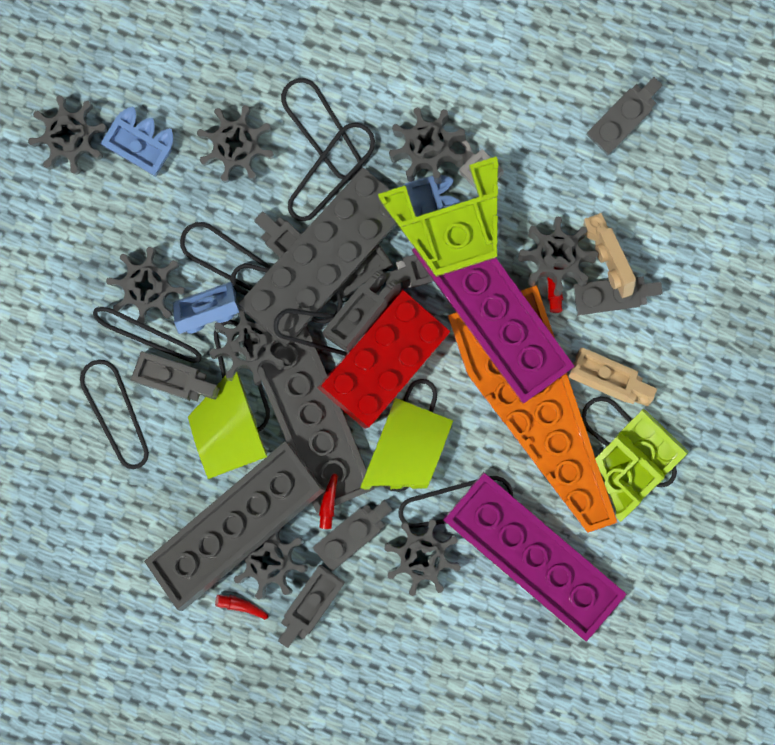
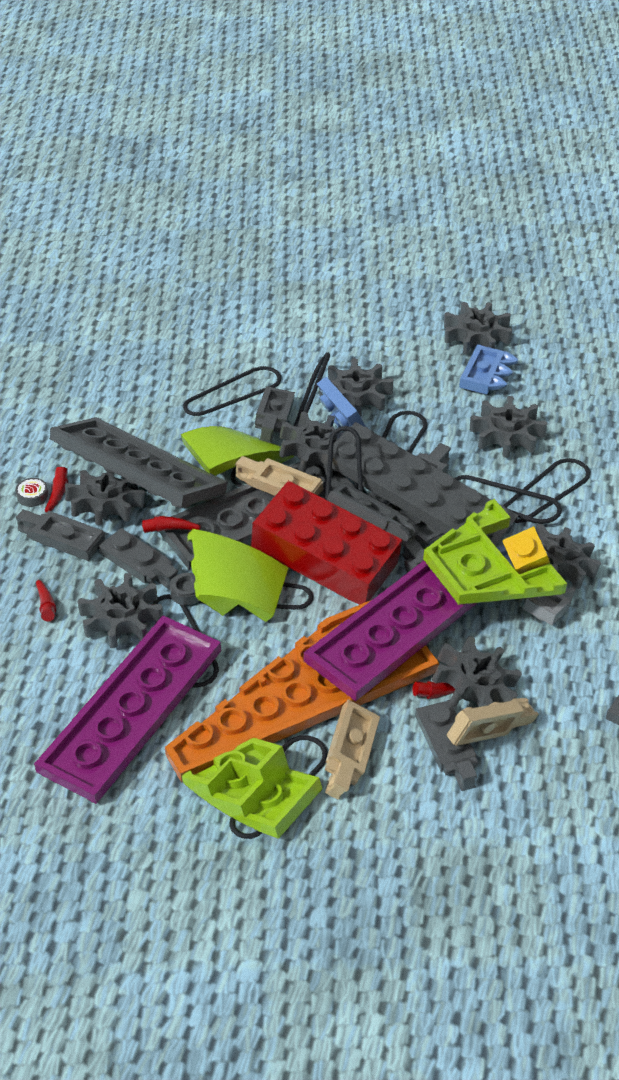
camera: 80 degrees right, 45 degrees down
none -> tile [15,478,48,507]
none -> red helmet [36,580,57,622]
none -> dark grey tile [169,573,200,605]
none -> tan hinge [235,456,323,496]
none -> yellow brick [502,526,550,574]

